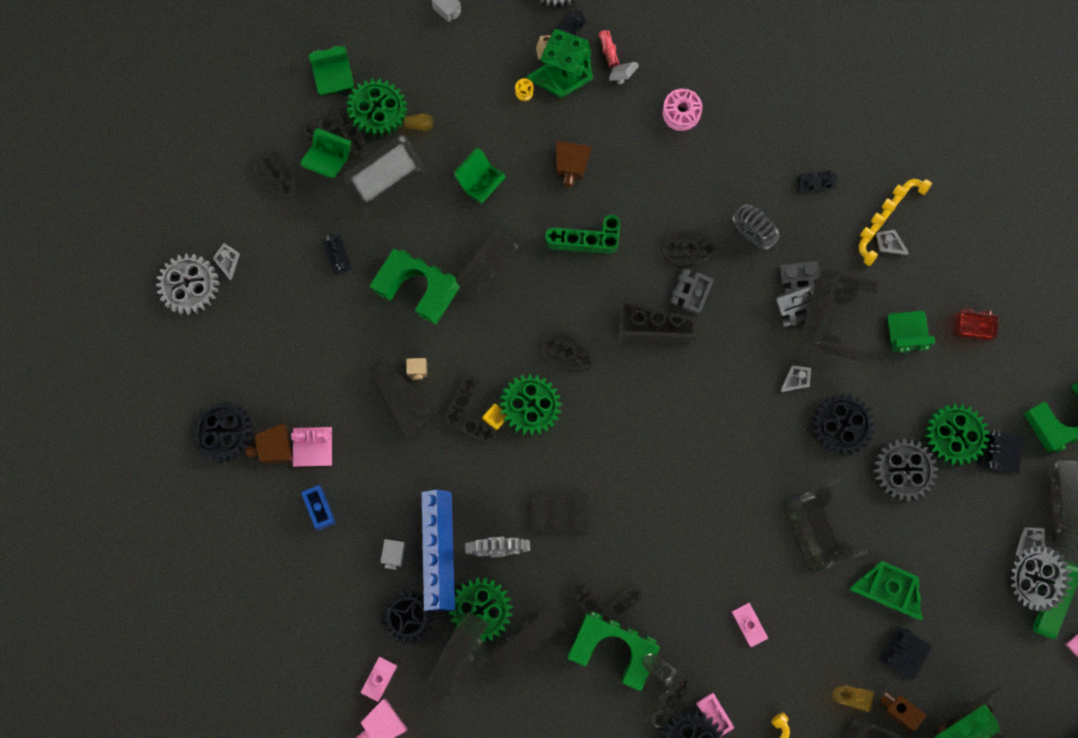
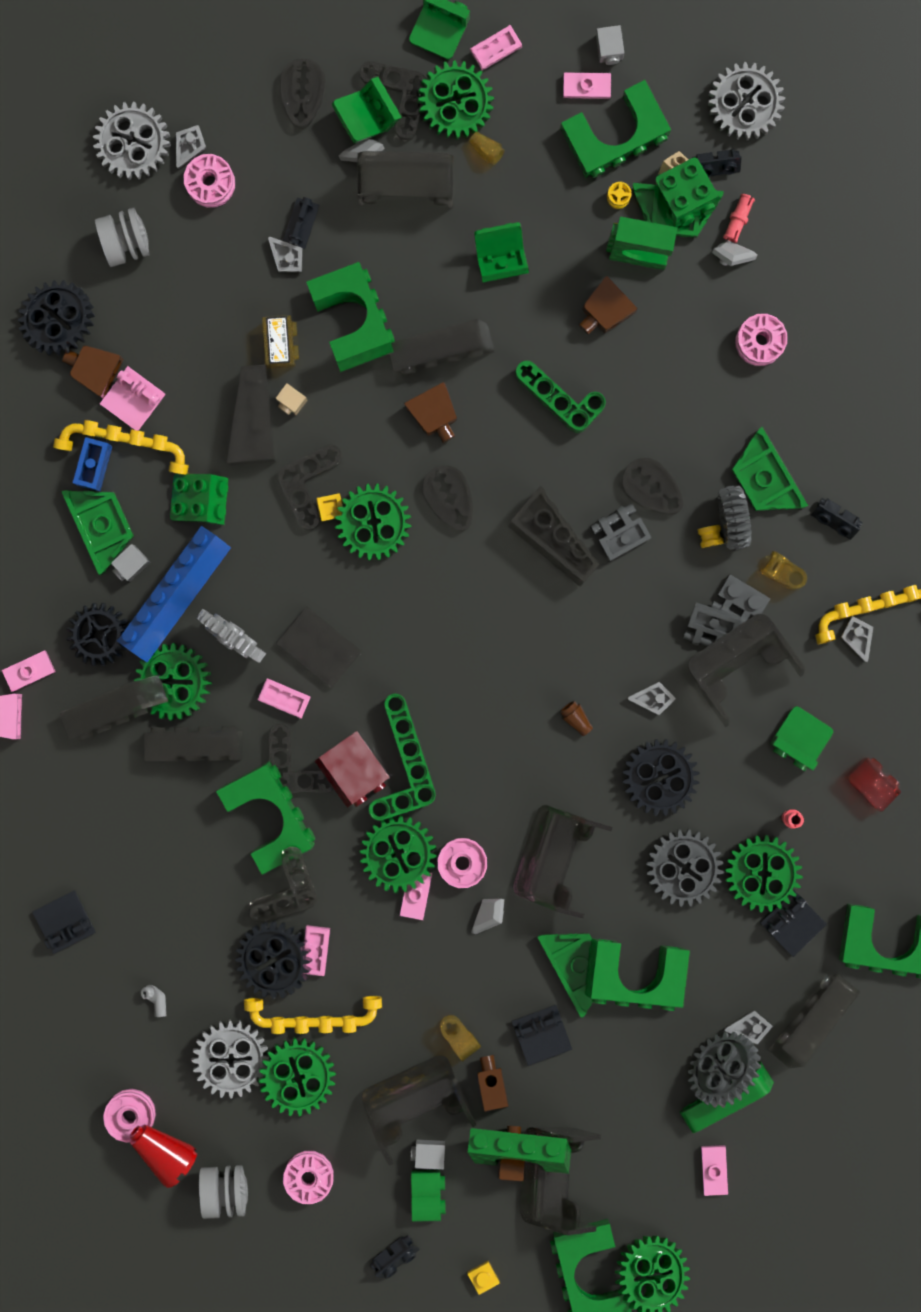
camera: 40 degrees right, 10 degrees up
none -> yellow bar [53,420,189,475]
none -> green wing [62,490,134,575]
none -> light grey wheel [95,207,150,267]
none -> green bracket [170,473,228,525]
none -> bright pink wheel [184,154,235,208]
none -> bright pink plate [258,678,311,719]
none -> brick [262,315,299,368]
none -> light grey piece [268,237,303,273]
none -> brick [315,731,390,808]
none -> light grey piece [339,138,385,163]
none -> green gear [360,816,437,893]
none -> green beam [369,694,436,820]
none -> reddish brown torso [404,382,457,443]
none -> bright pink wheel [438,838,487,888]
none -> bright pink plate [470,25,522,71]
none -> light grey piece [471,899,504,934]
none -> green arch [560,80,671,178]
none -> reddish brown cone [560,701,593,736]
none -> bright pink plate [563,73,611,99]
none -> green arch [585,938,690,1011]
none -> green arch [606,216,678,270]
none -> yellow wheel [697,525,724,548]
none -> green wing [732,427,808,511]
none -> clear yellow piece [760,551,807,590]
none -> coral pin [782,809,804,828]

